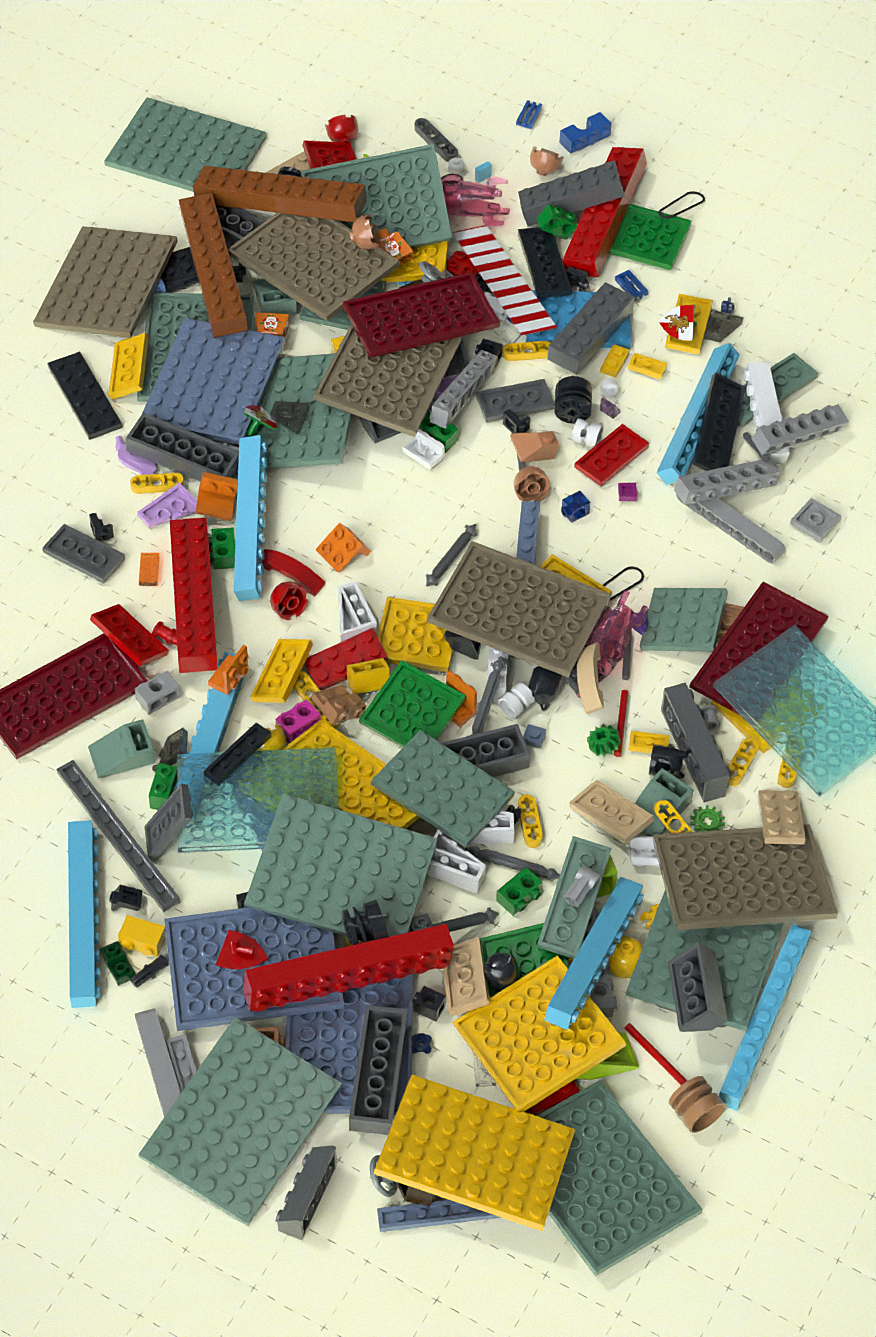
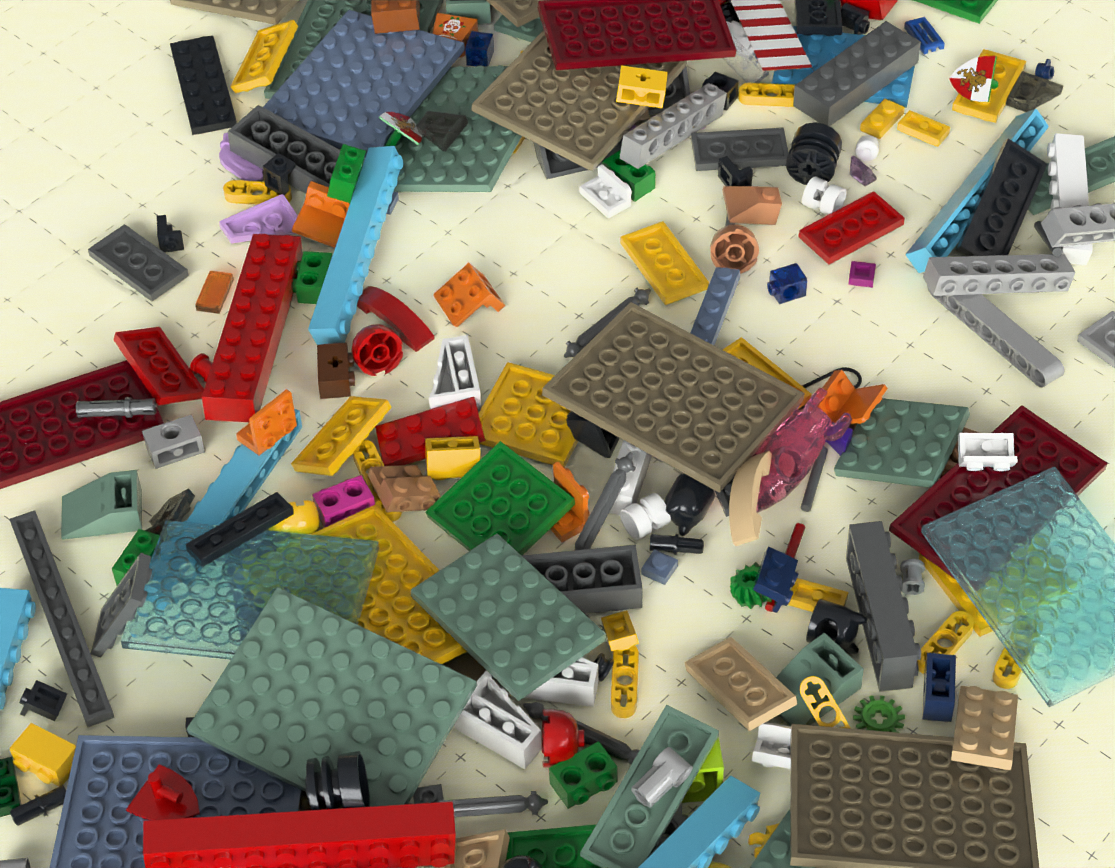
camera: 15 degrees right, 5 degrees down
none -> dark grey pin [76,397,156,418]
none -> black bracket [263,153,296,195]
none -> reddish brown brick [317,342,355,399]
none -> green brick [327,144,366,203]
none -> clear blue brick [465,31,494,66]
none -> red cylinder [542,709,584,768]
none -> yellow plate [601,610,639,651]
none -> yellow brick [616,65,668,108]
none -> yellow plate [620,221,709,305]
none -> black axle [649,533,704,555]
none -> dark blue bracket [753,546,799,613]
none -> orange bracket [810,369,888,428]
none -> dark blue brick [922,653,956,722]
none -> white bracket [958,433,1017,471]

